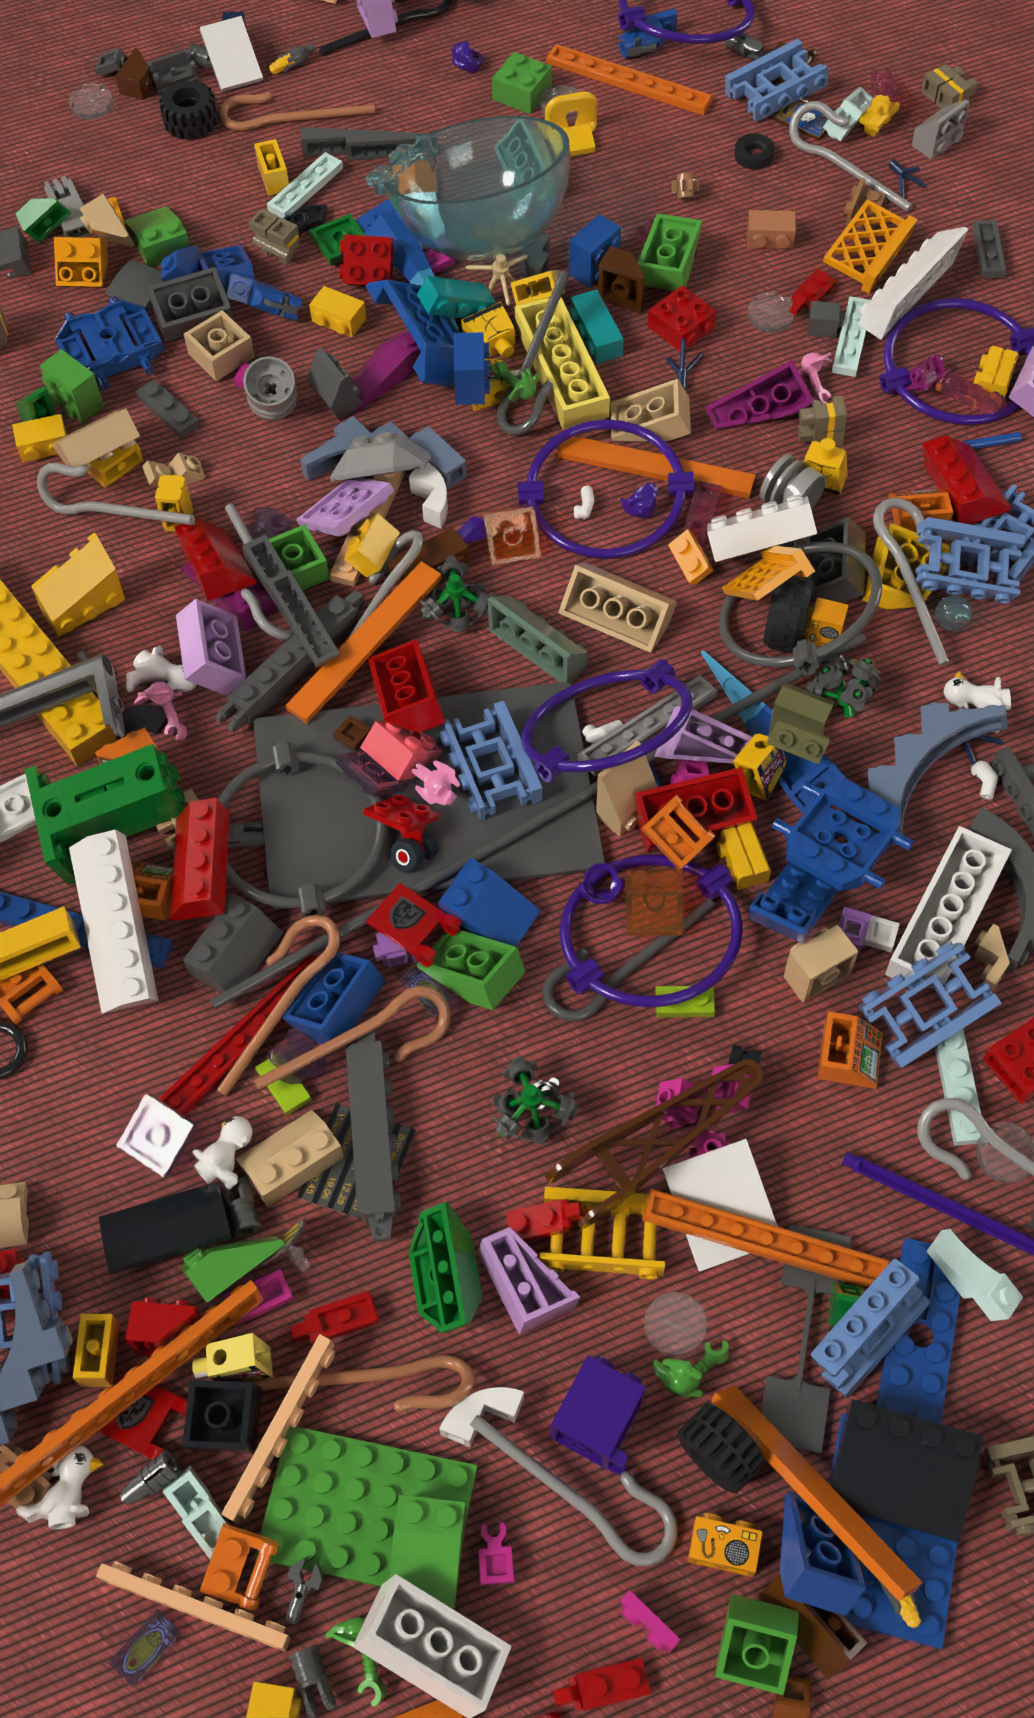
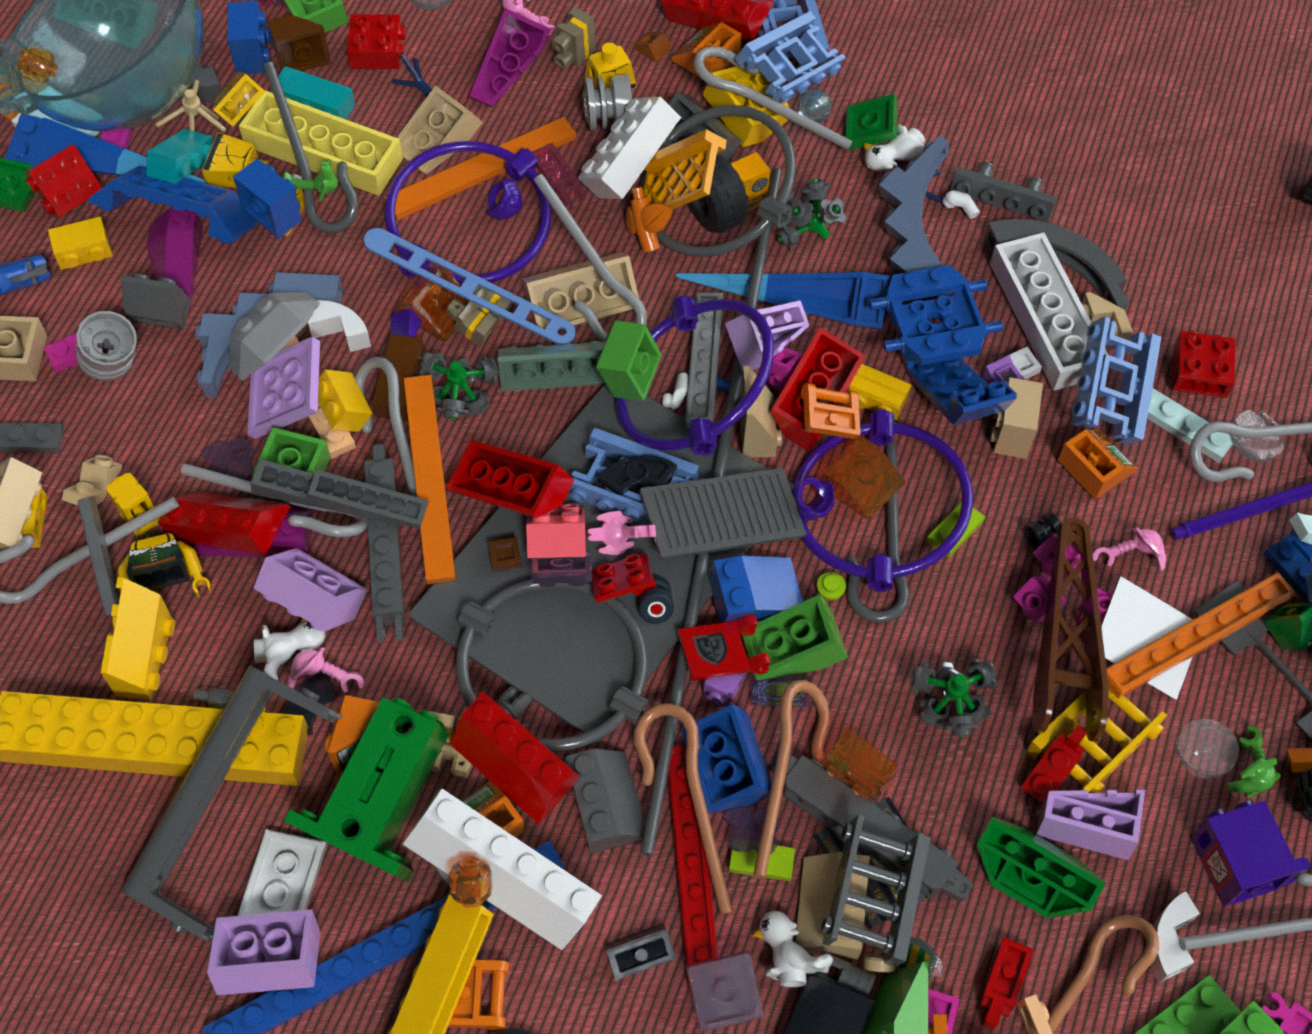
camera: 50 degrees left, 0 degrees up
white arm [574,486,595,520] -> none
light orange plate [668,529,714,586] -> none
yellow torso [733,733,786,801] -> none
olive panel [767,682,833,764] -> none
none -> clear orange head [17,46,59,84]
none -> dark grey tile [77,496,120,615]
none -> torso [118,531,212,598]
none -> medium blue piece [364,228,575,345]
none -> dark tan hips [446,285,512,347]
none -> clear orange head [449,856,493,908]
none -> light grey piece [534,174,647,342]
none -> bright green brick [596,320,662,401]
none -> black tile [597,455,677,496]
none -> black slope [603,924,676,981]
none -> orange plant [626,187,673,252]
none -> dark orange slope [634,32,671,61]
none -> dark grey window [639,468,806,560]
none -> lime plate [817,572,846,601]
none -> dark grey fence [821,814,931,967]
none -> clear orange slope [824,728,899,802]
none -> green plate [846,94,898,151]
none -> tan tile [863,954,896,972]
none -> bright pink piece [1093,527,1166,571]

